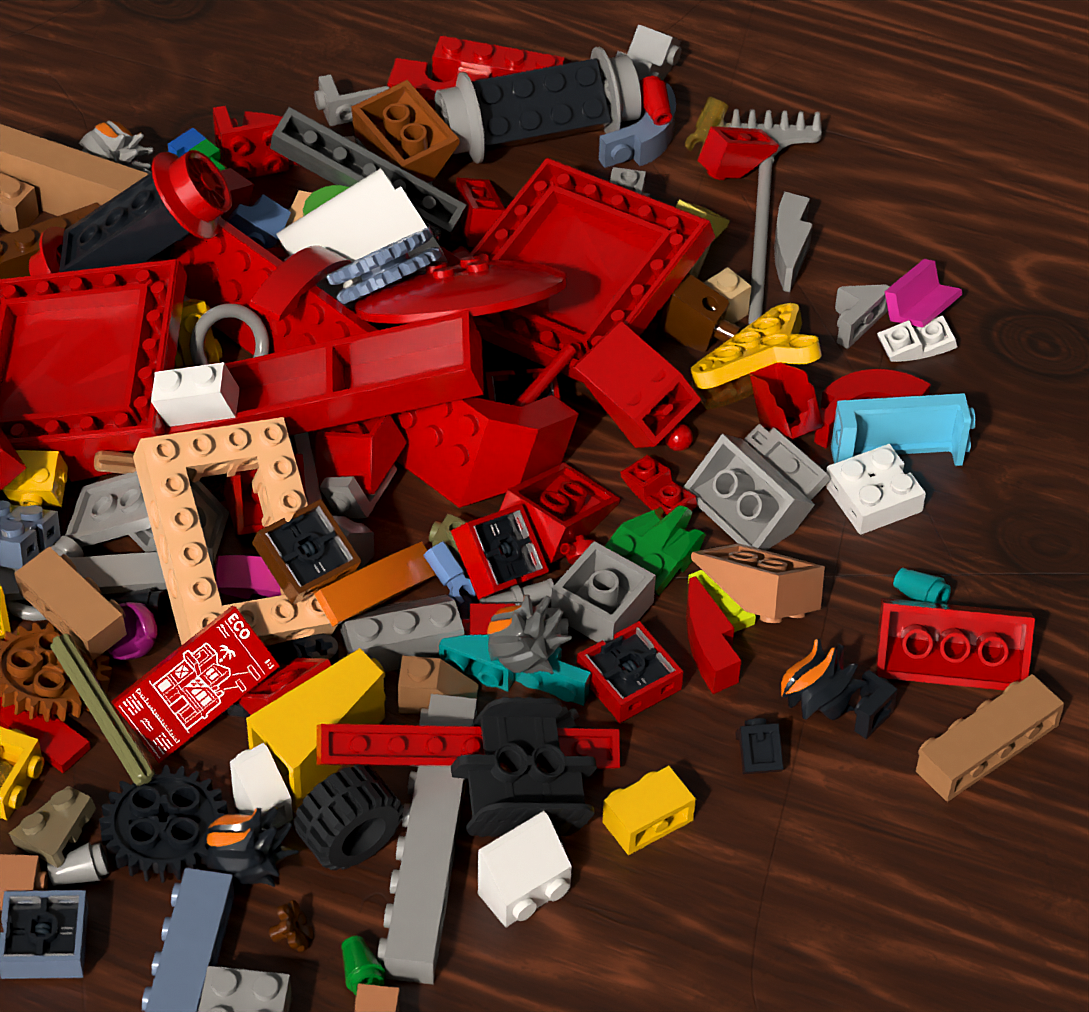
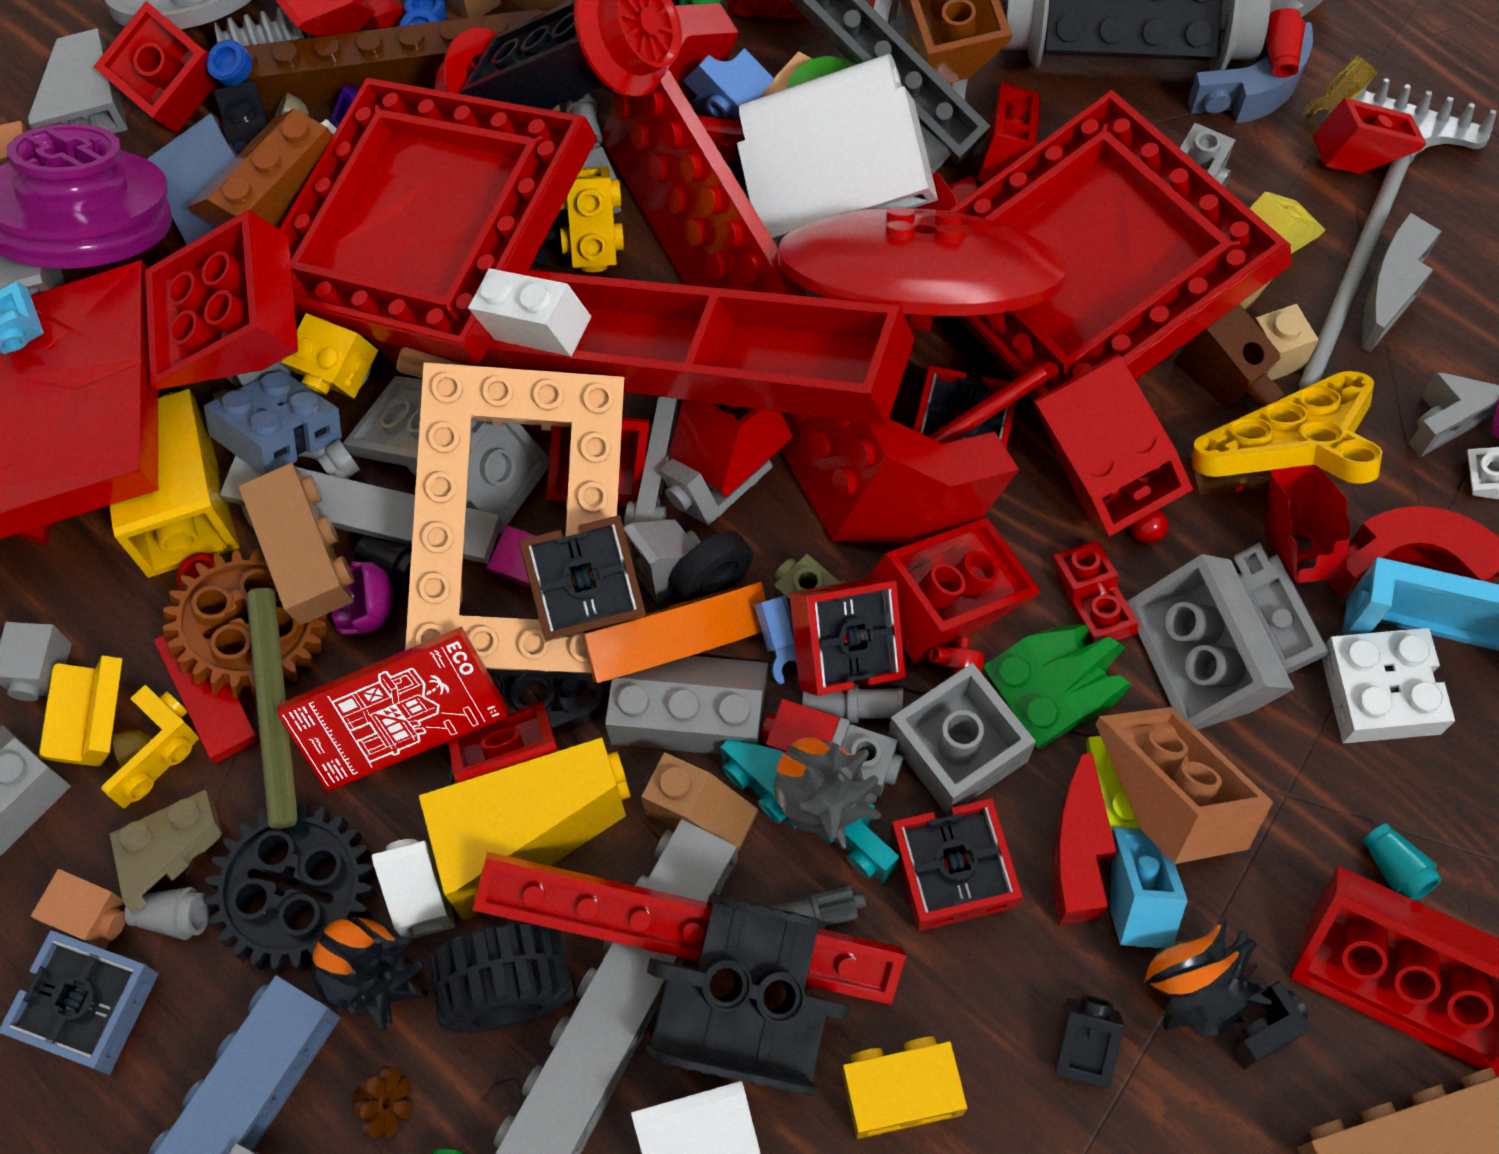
camera: 25 degrees right, 15 degrees up
light grey piece [190,303,270,366] -> none
red slope [249,245,352,322] -> none
sand blue piece [326,227,443,304] -> none
none -> black tyre [670,531,753,602]
none -> medium azure slope [1110,827,1188,948]

